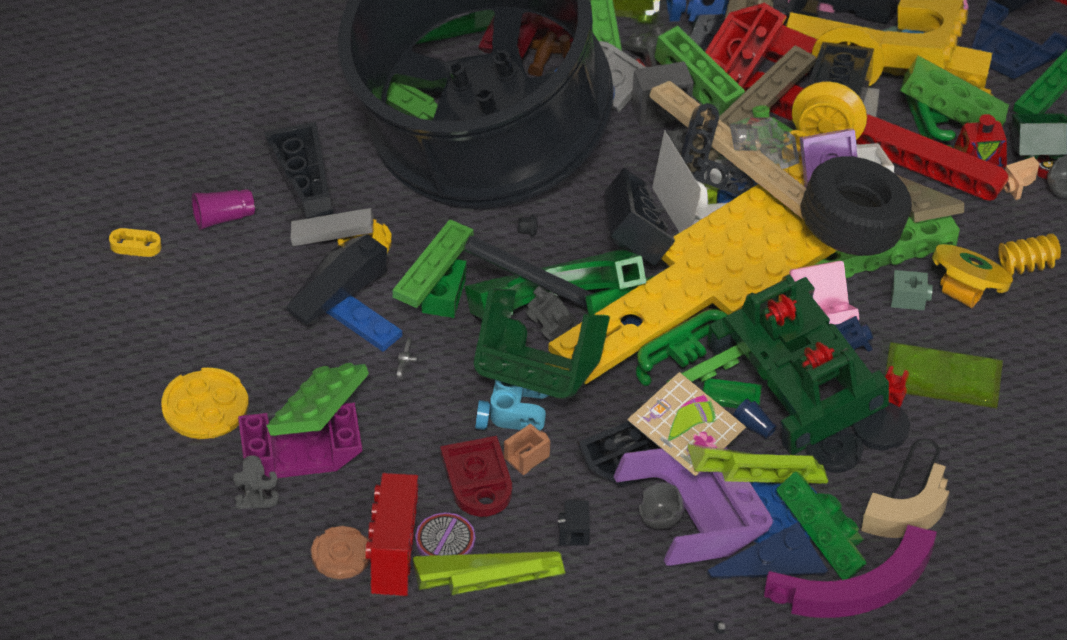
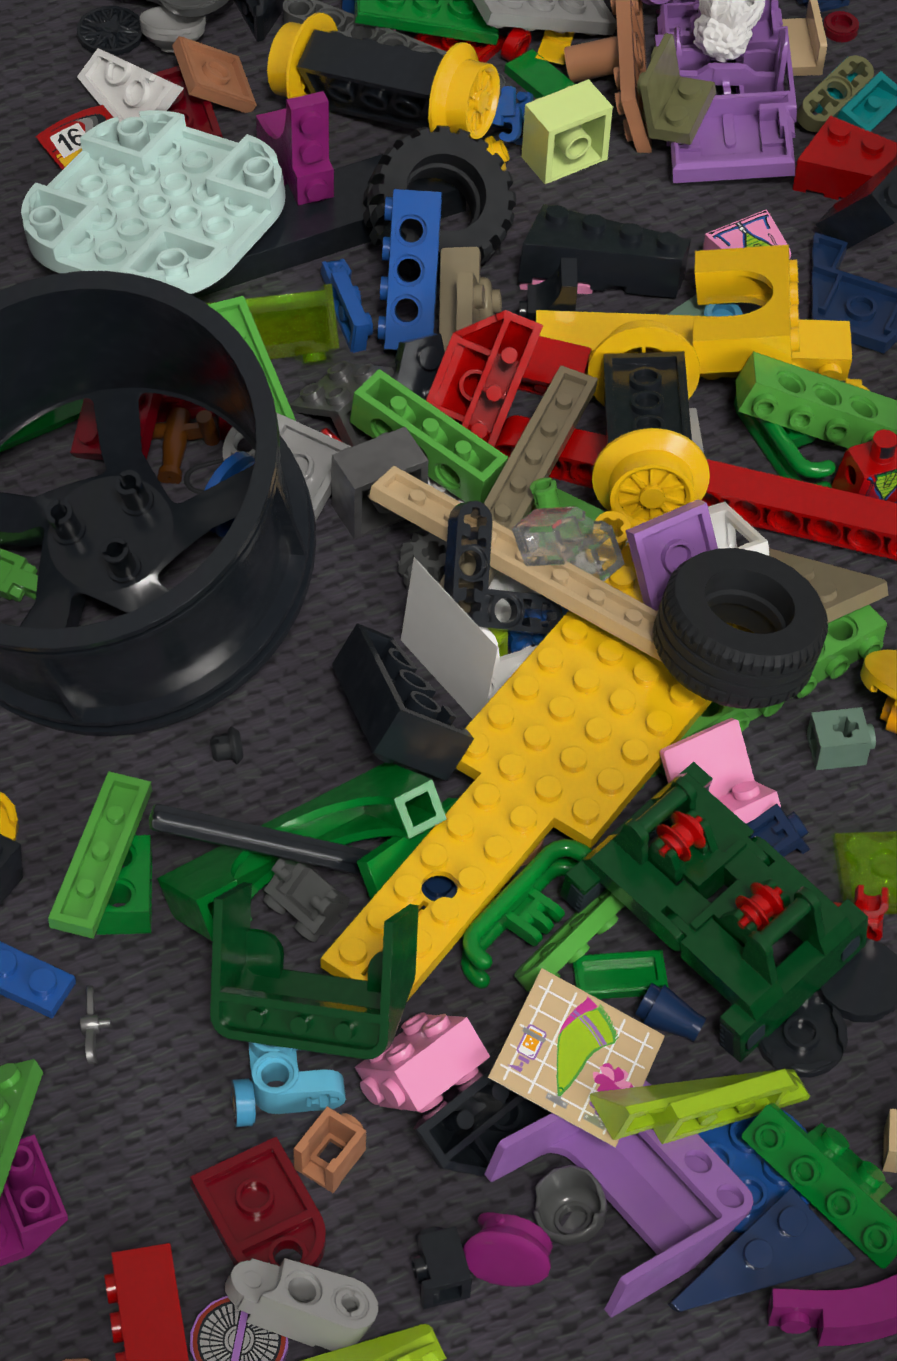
camera: 15 degrees left, 5 degrees up
none -> light grey piece [225,1258,378,1351]
none -> bright pink brick [355,1012,490,1113]
none -> magenta piece [463,1212,553,1287]

